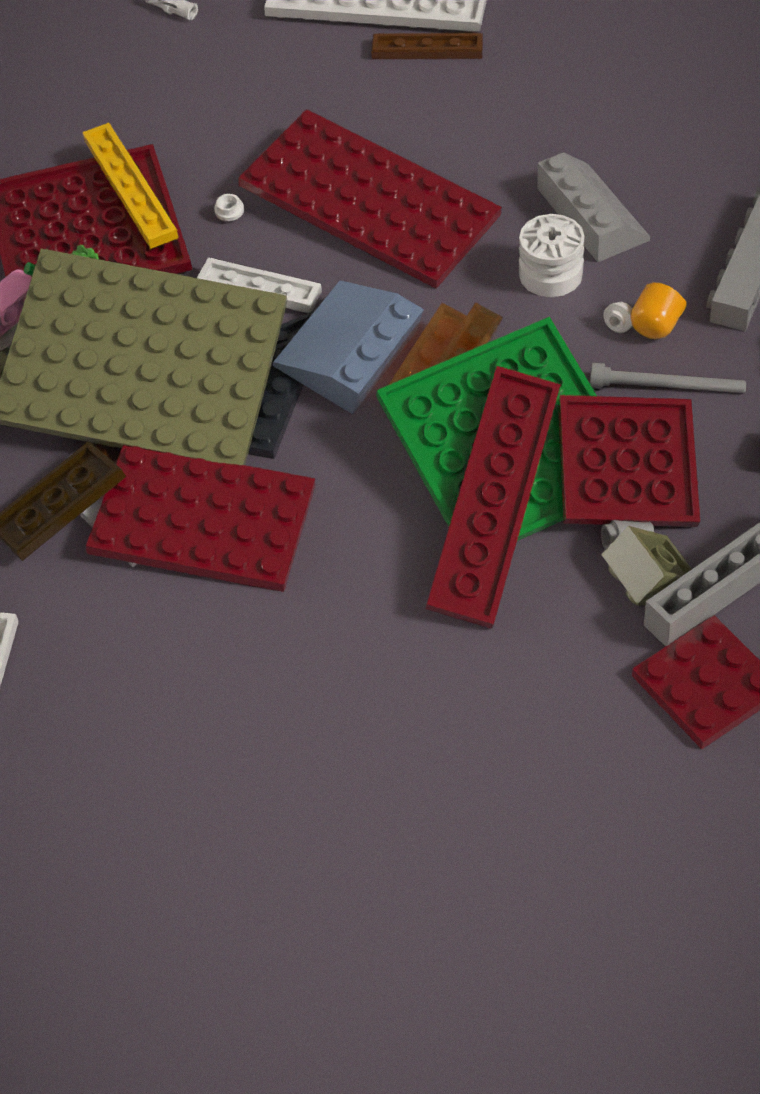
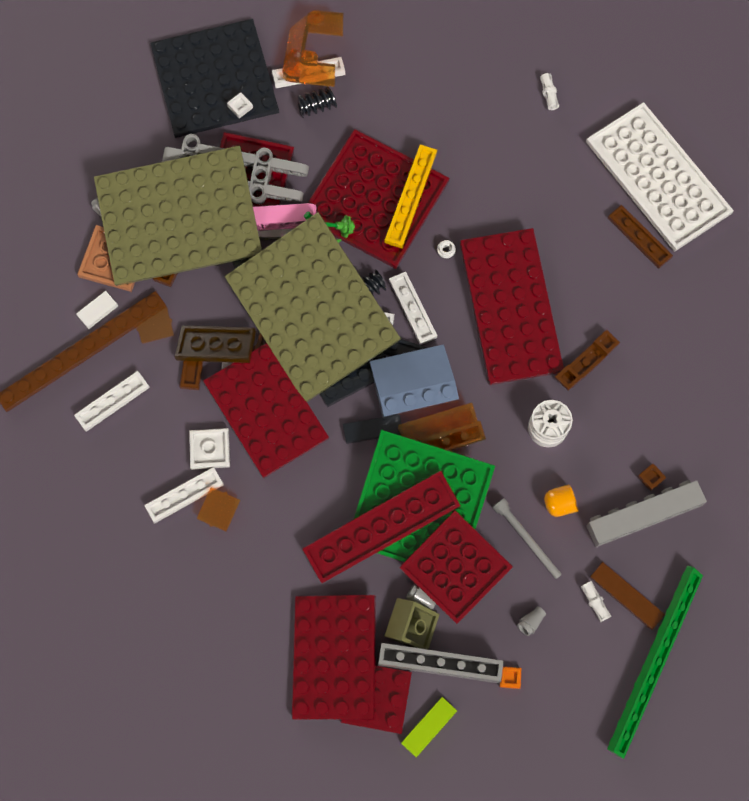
camera: 40 degrees right, 20 degrees up
light grey slope [537,152,650,262] -> none
white plate [604,302,632,333] -> none
none -> white plate [144,467,223,524]
none -> reddish brown tile [180,361,204,390]
none -> white plate [189,428,230,470]
none -> clear orange piece [197,487,240,532]
none -> dark red plate [292,595,376,720]
none -> black tile [343,414,403,444]
none -> reddish brown slope [555,330,620,391]
none -> reddish brown plate [638,463,666,491]

